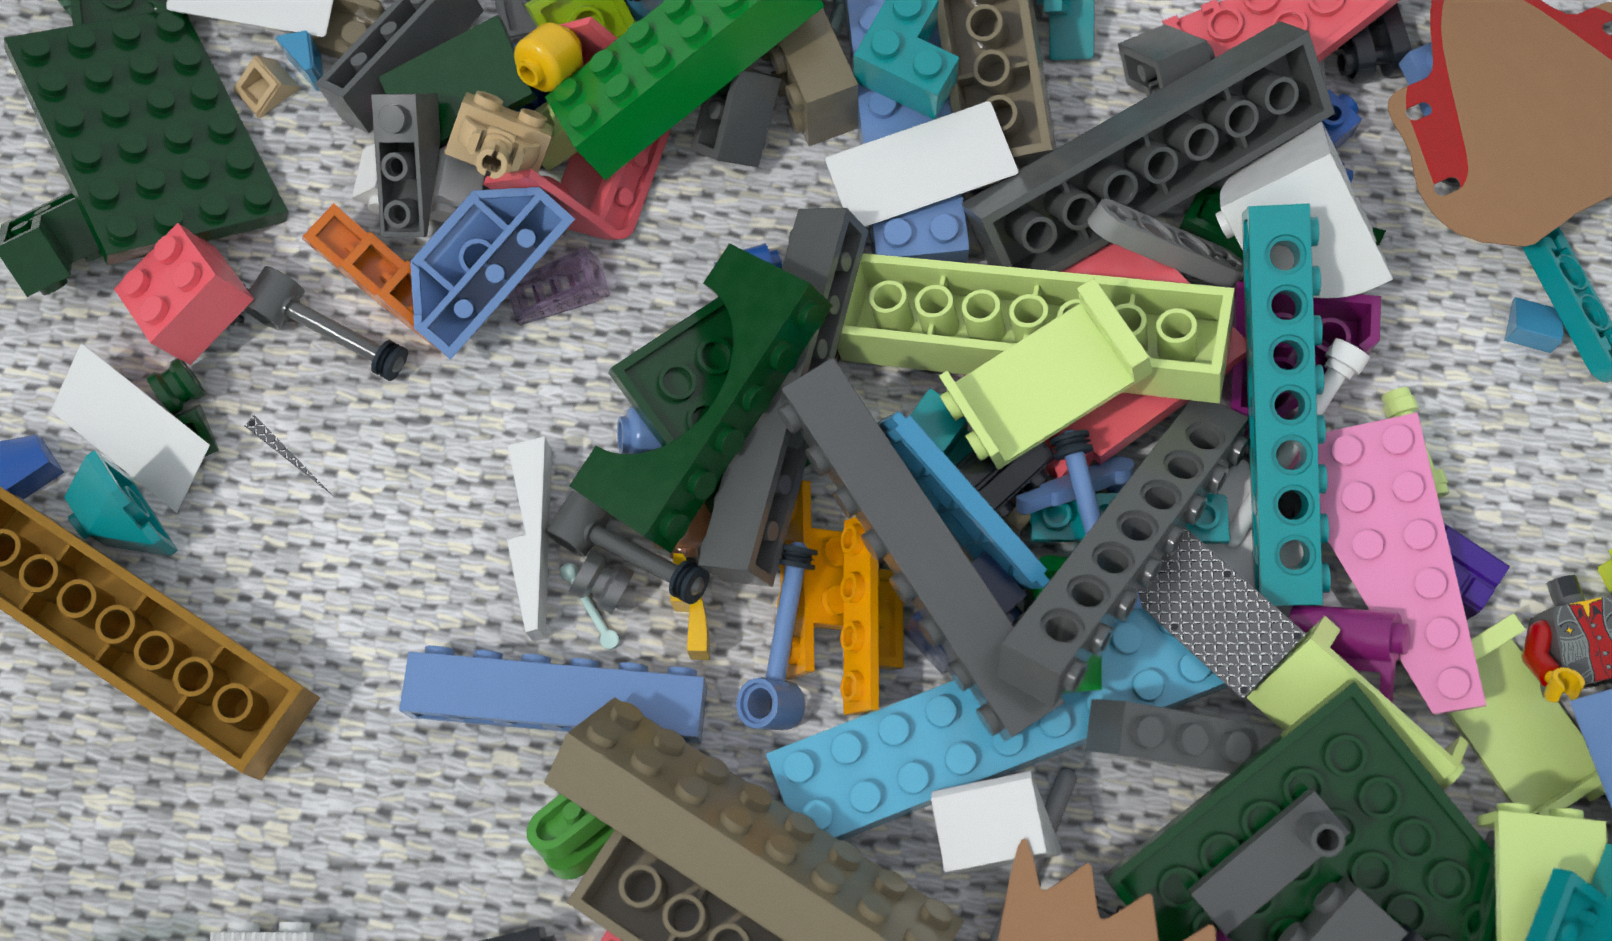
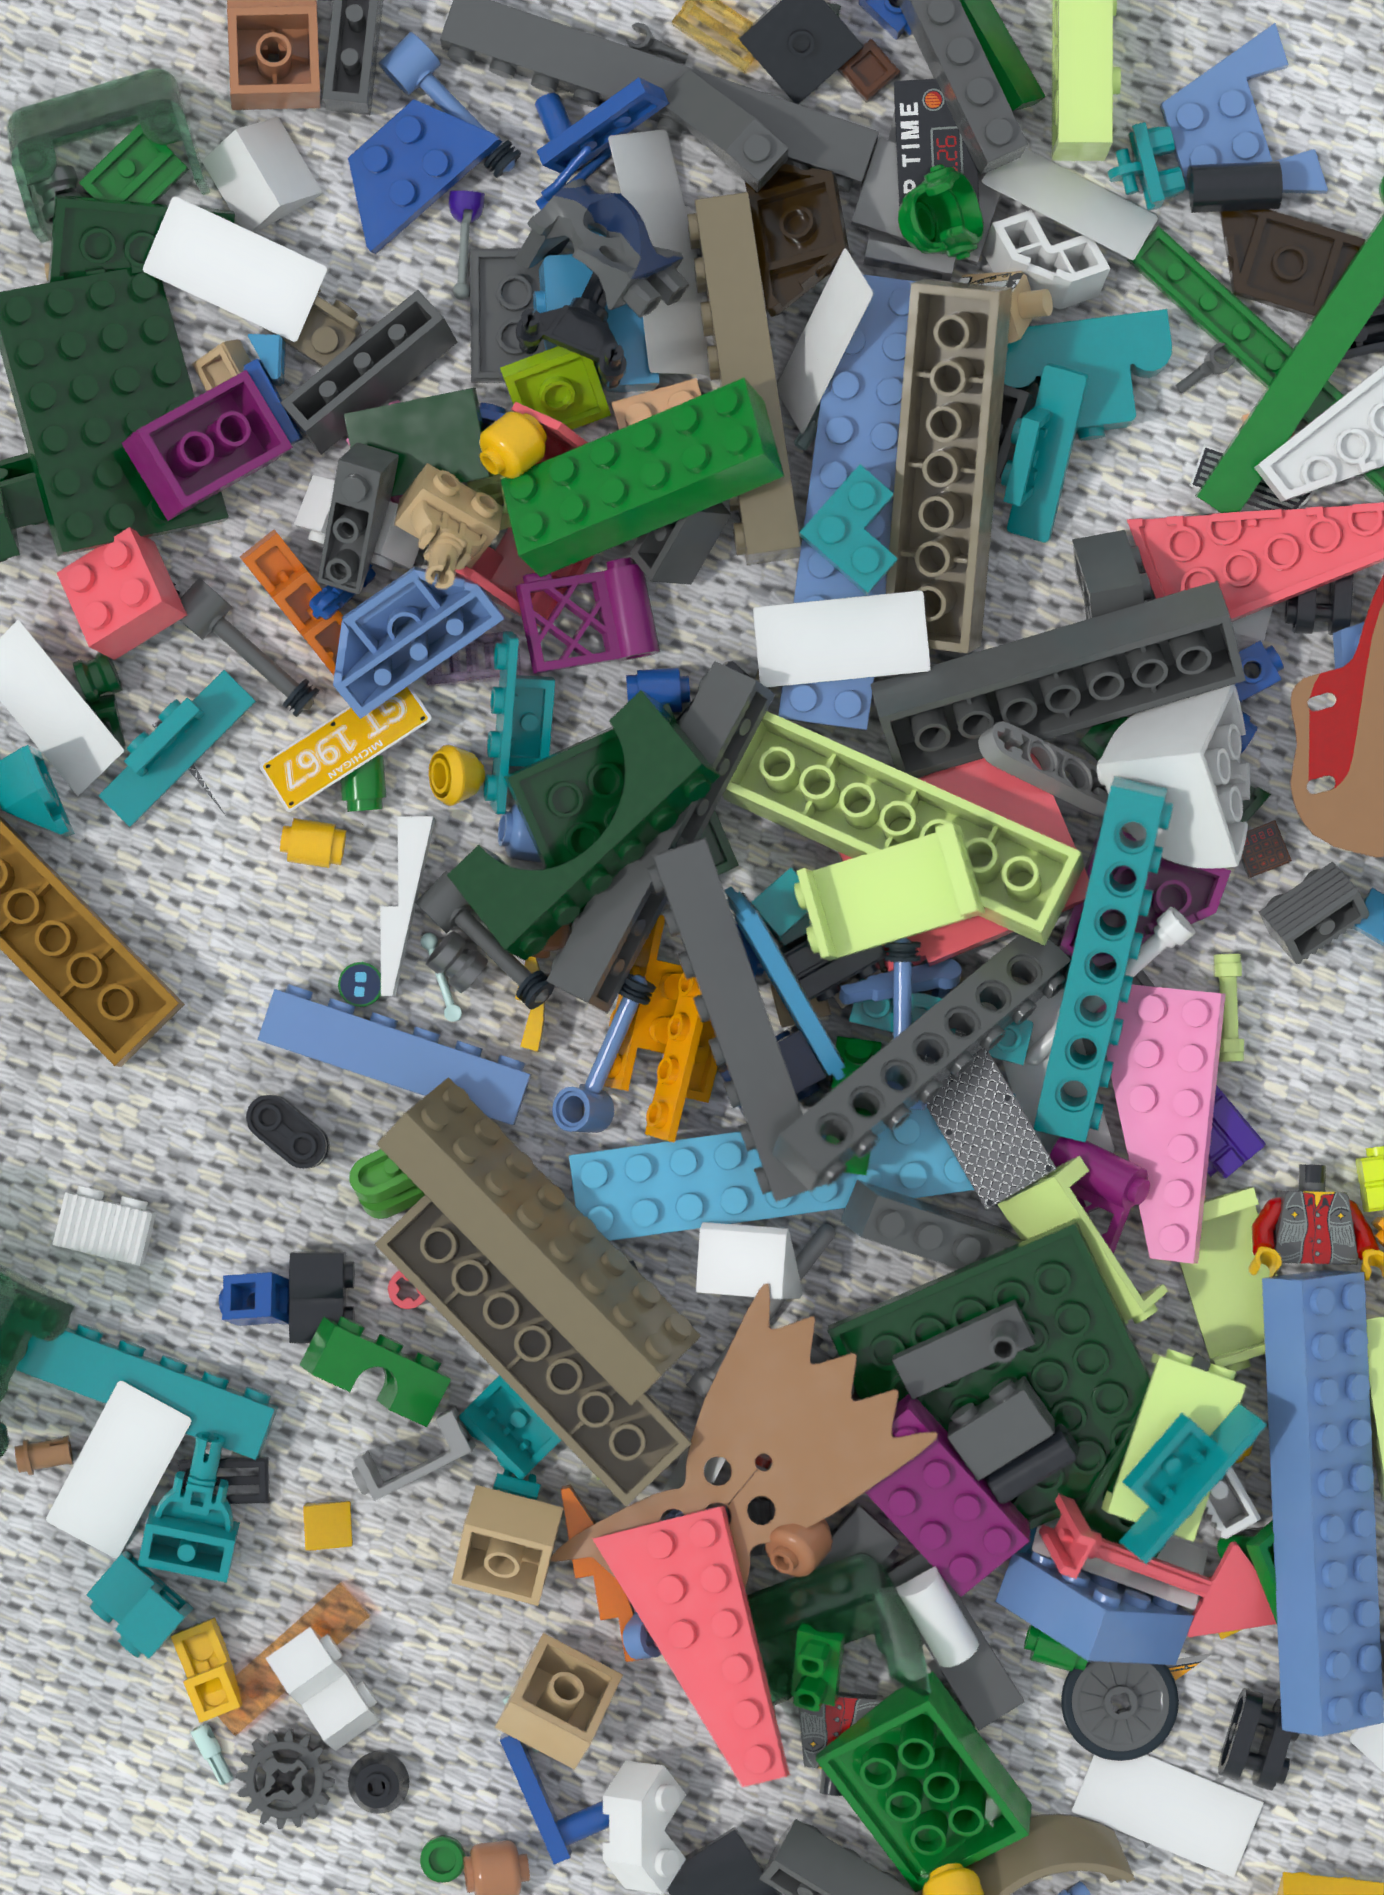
camera: 10 degrees right, 15 degrees up
none -> teal bracket [98,670,256,827]
none -> magenta brick [121,370,293,521]
none -> blue tile [243,359,303,445]
none -> black brick [246,1095,330,1169]
none -> yellow sticker [259,685,432,812]
none -> yellow brick [280,818,346,868]
none -> blue axle [309,564,376,620]
none -> dark blue tile [338,962,381,1007]
none -> green brick [340,755,387,812]
none -> yellow cone [429,745,485,806]
none -> teal bracket [484,631,556,814]
none -> magenta piece [515,557,660,674]
none -> tile [1241,820,1292,878]
none -> dark grey brick [1259,862,1370,964]

